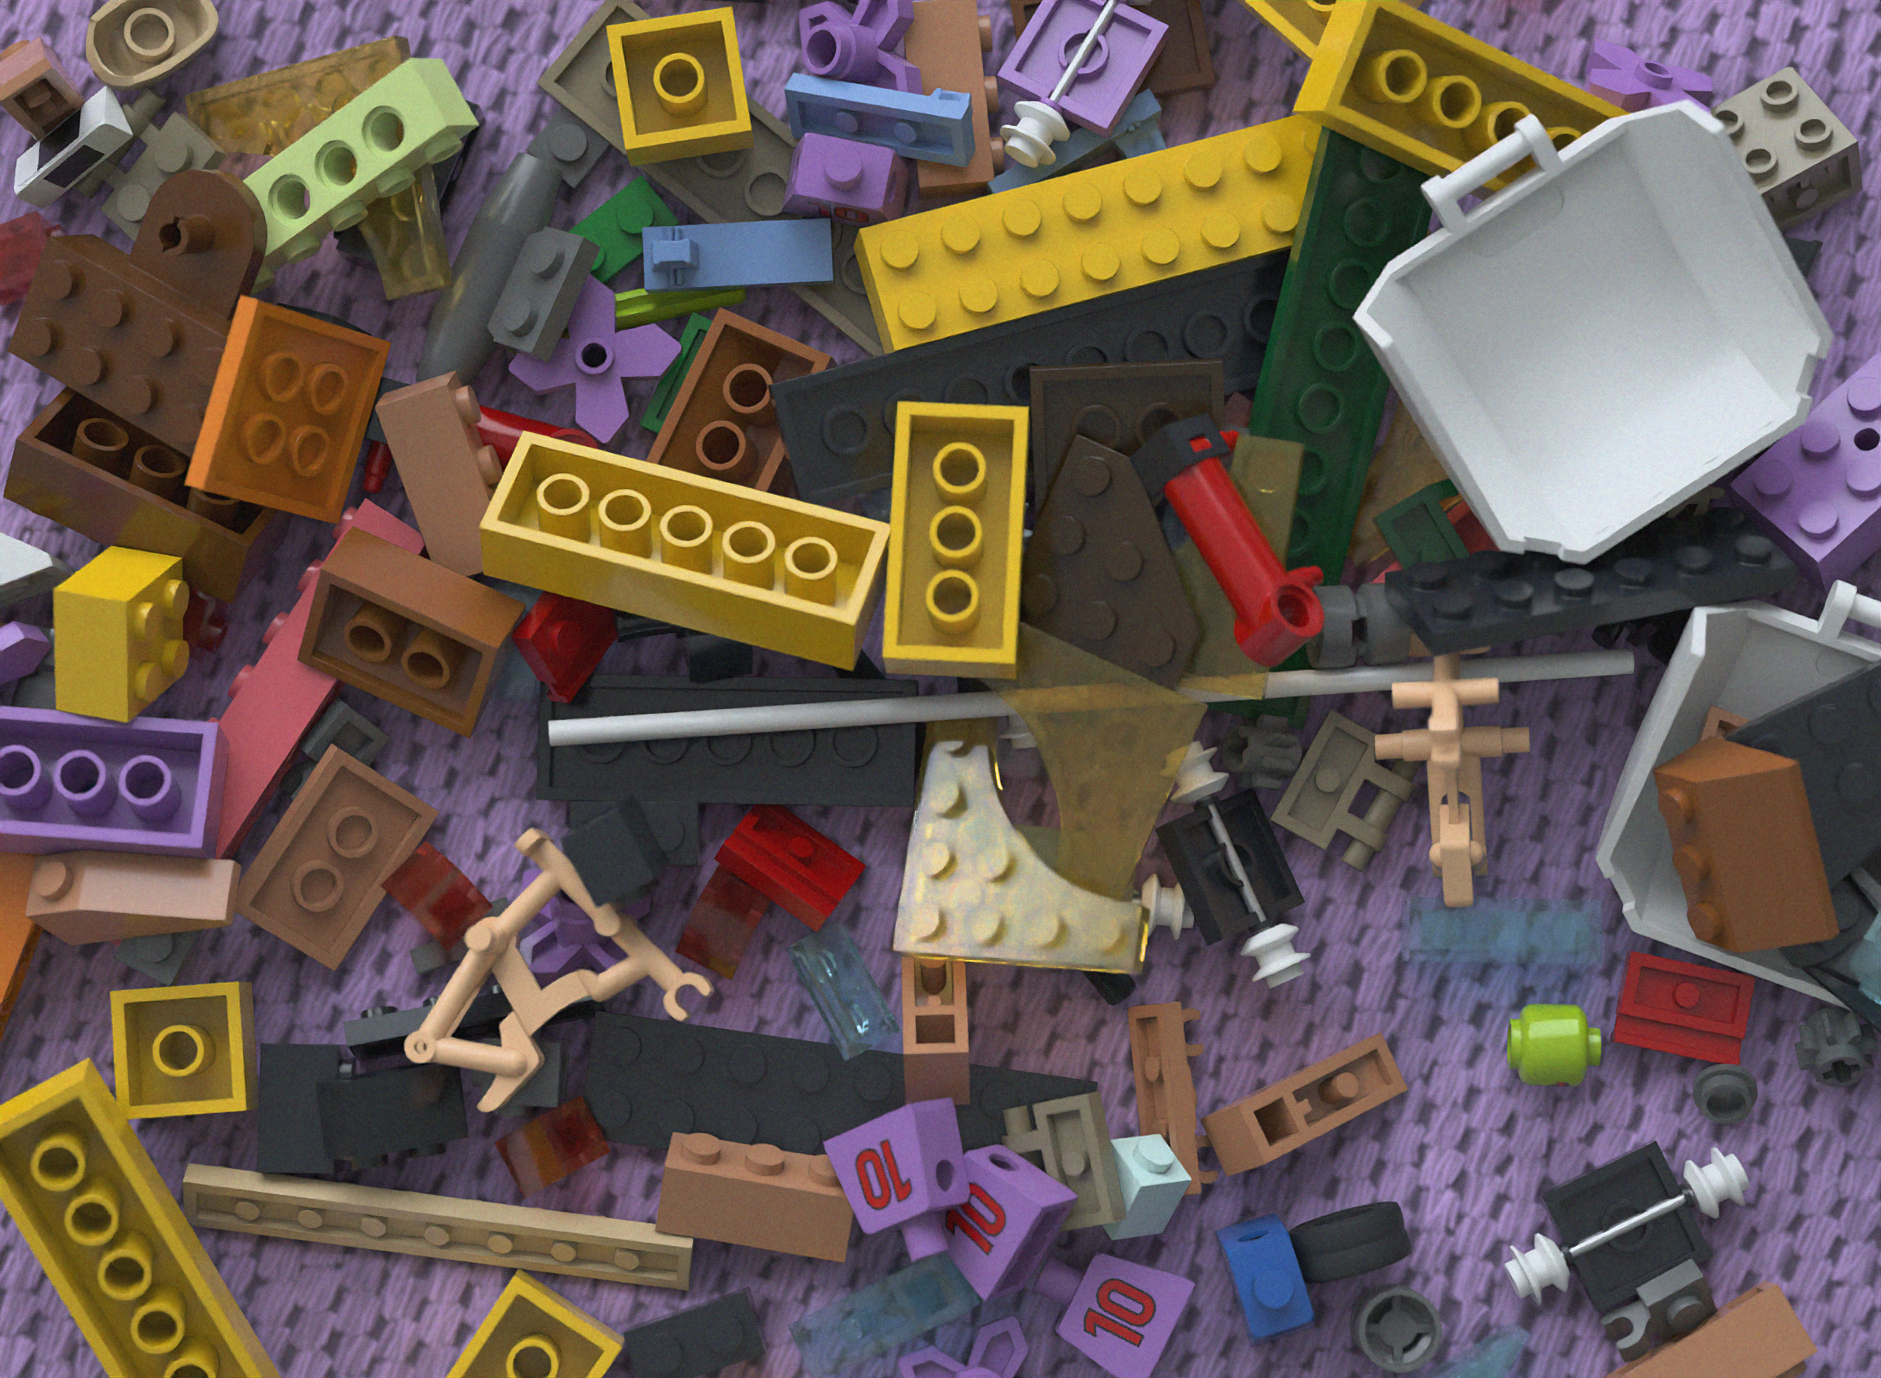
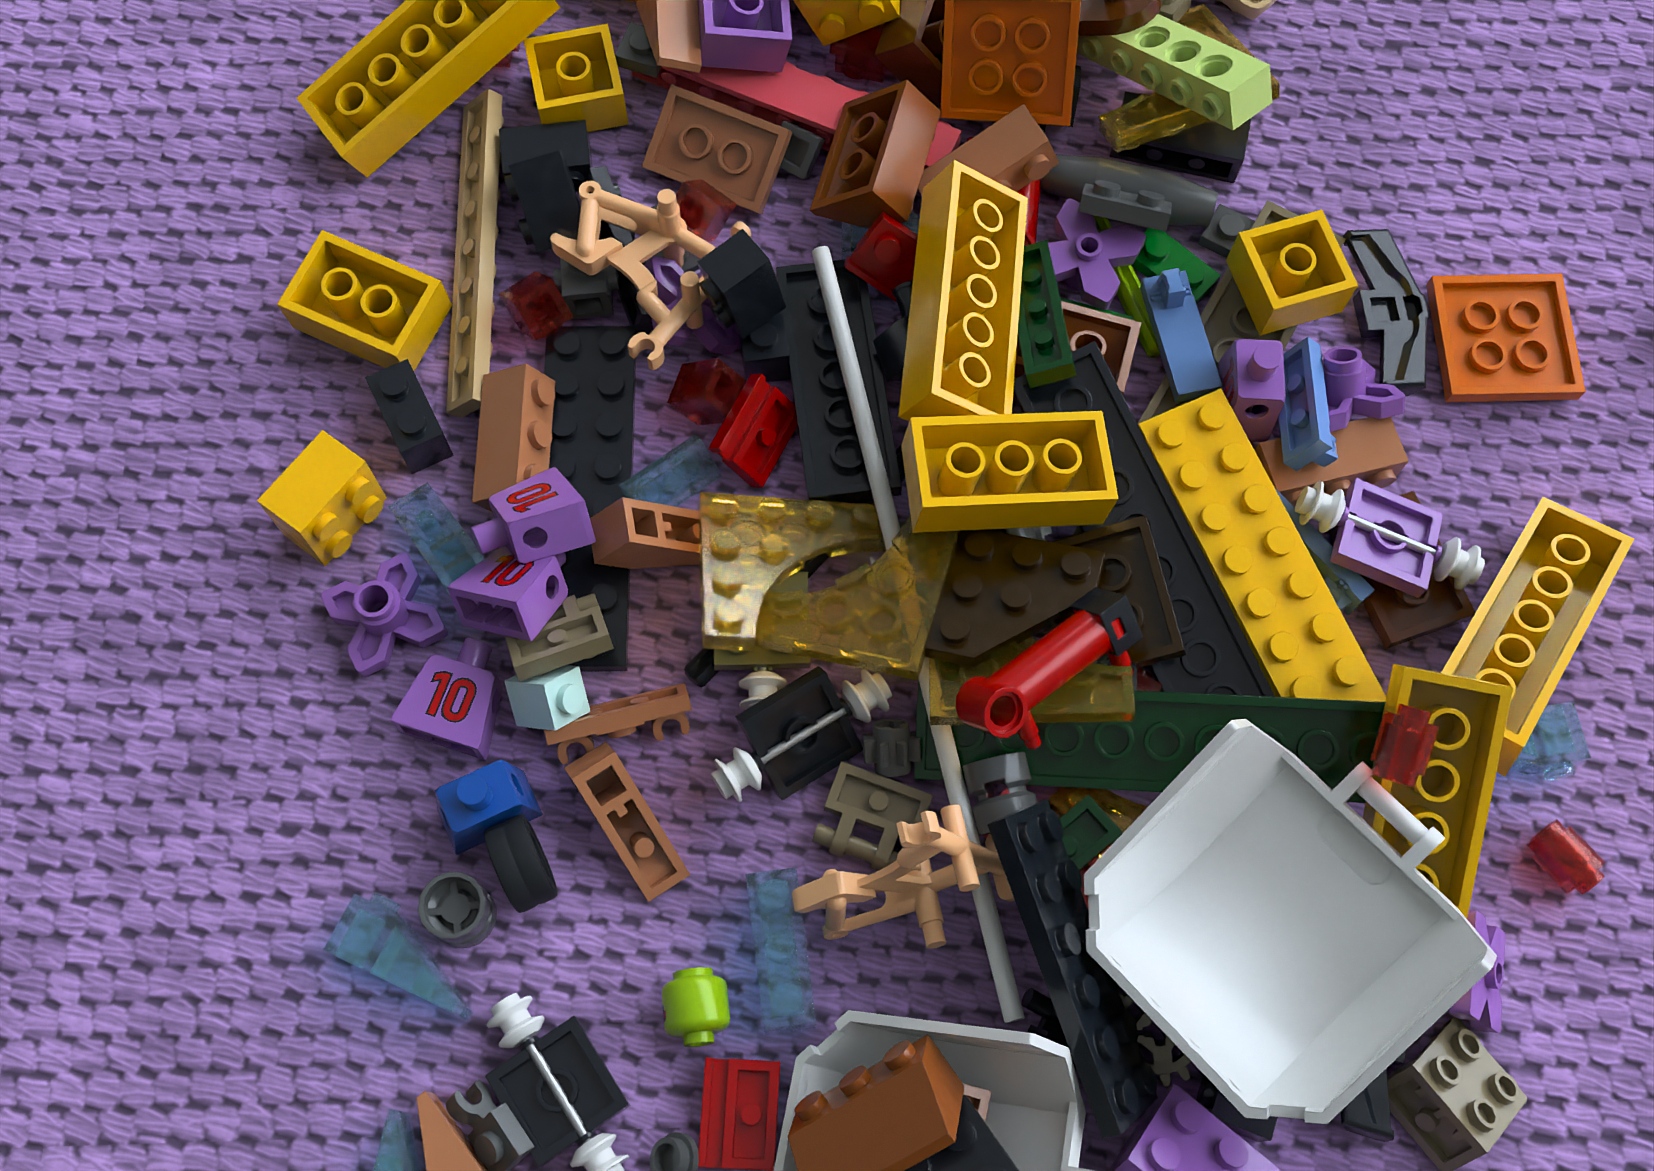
camera: 80 degrees right, 15 degrees down
none -> dark green plate [1018,240,1077,388]
none -> clear red brick [1370,703,1440,787]

